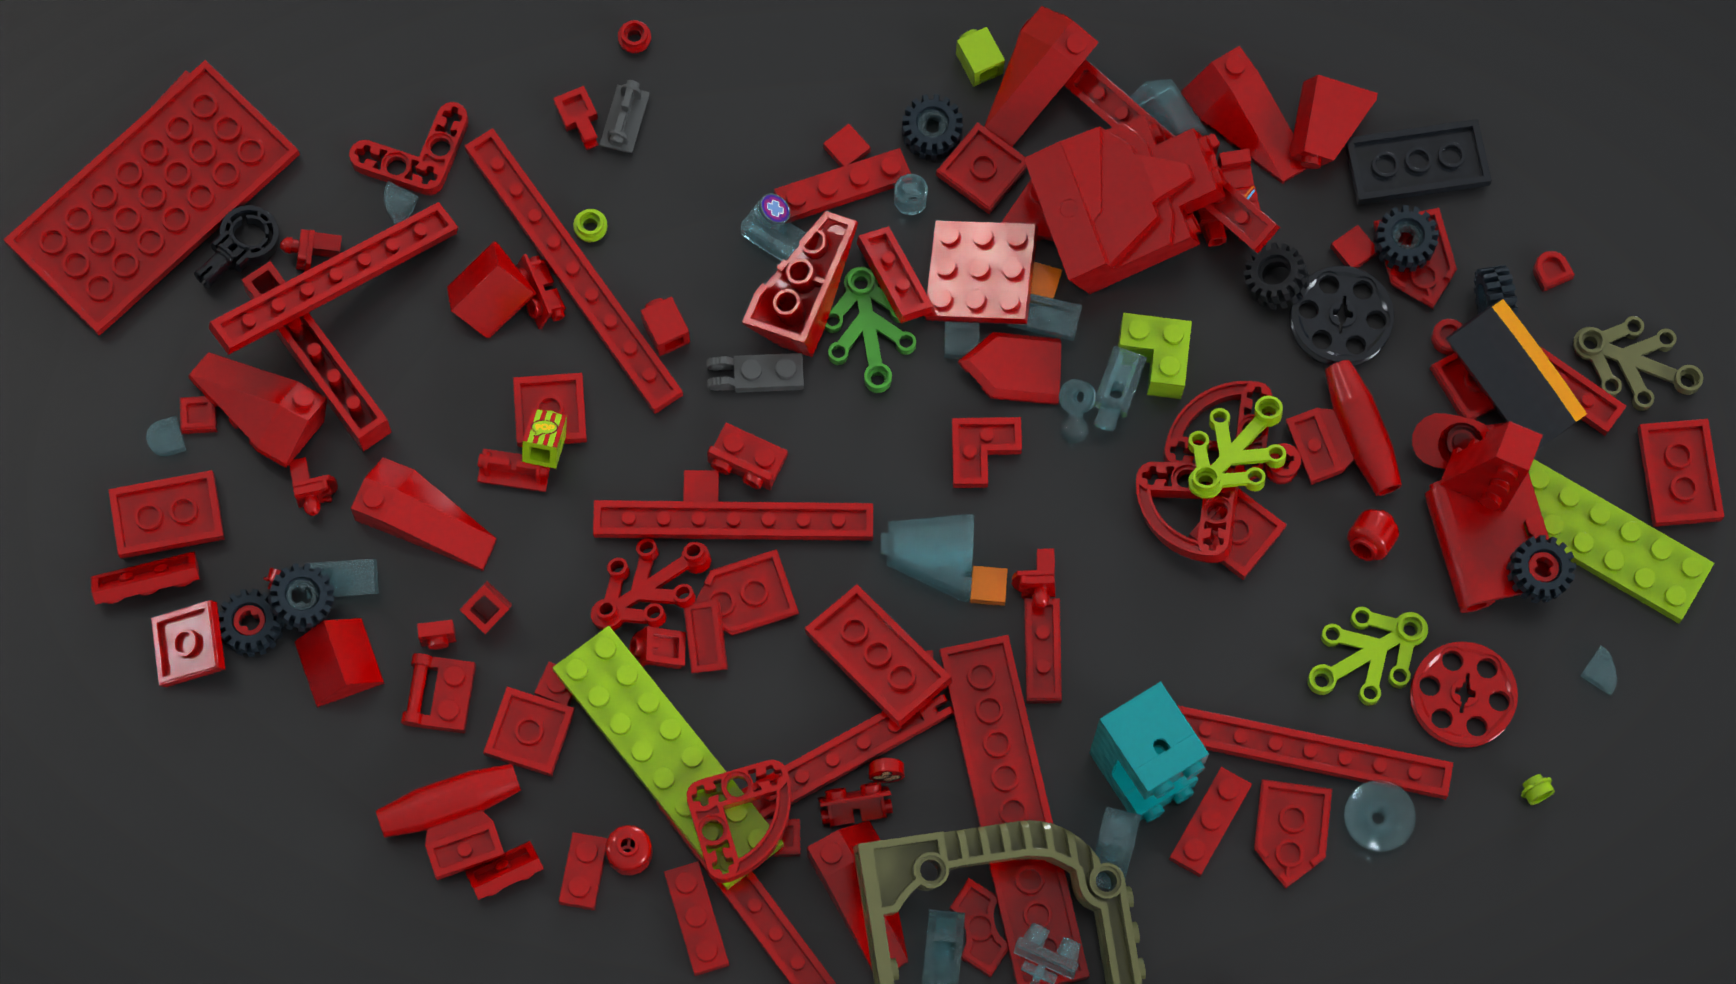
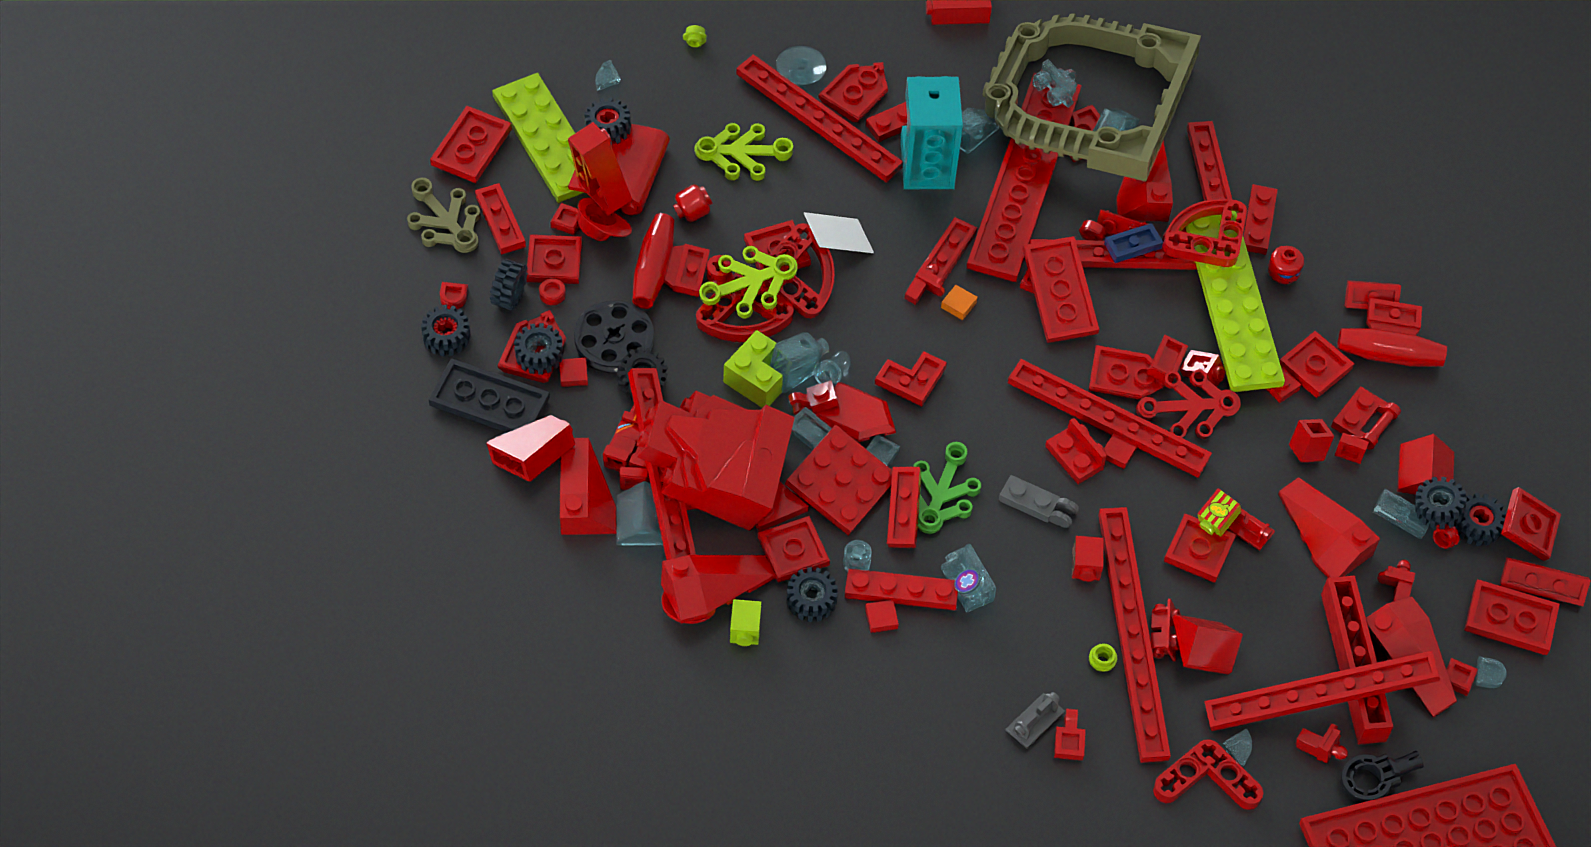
camera: 150 degrees left, 15 degrees down
red plate [559,832,608,911] -> none
red plate [618,20,651,53] -> none
red wedge [742,211,858,357] -> none
clear light blue slope [880,514,974,602] -> none
orange tile [1030,262,1062,304] -> none
red wedge [1410,642,1518,748] -> none
black slope [1445,298,1587,450] -> none
none -> black bush [421,305,470,356]
none -> red plate [788,380,839,415]
none -> white sticker [804,212,874,253]
none -> dark blue plate [1104,223,1163,263]

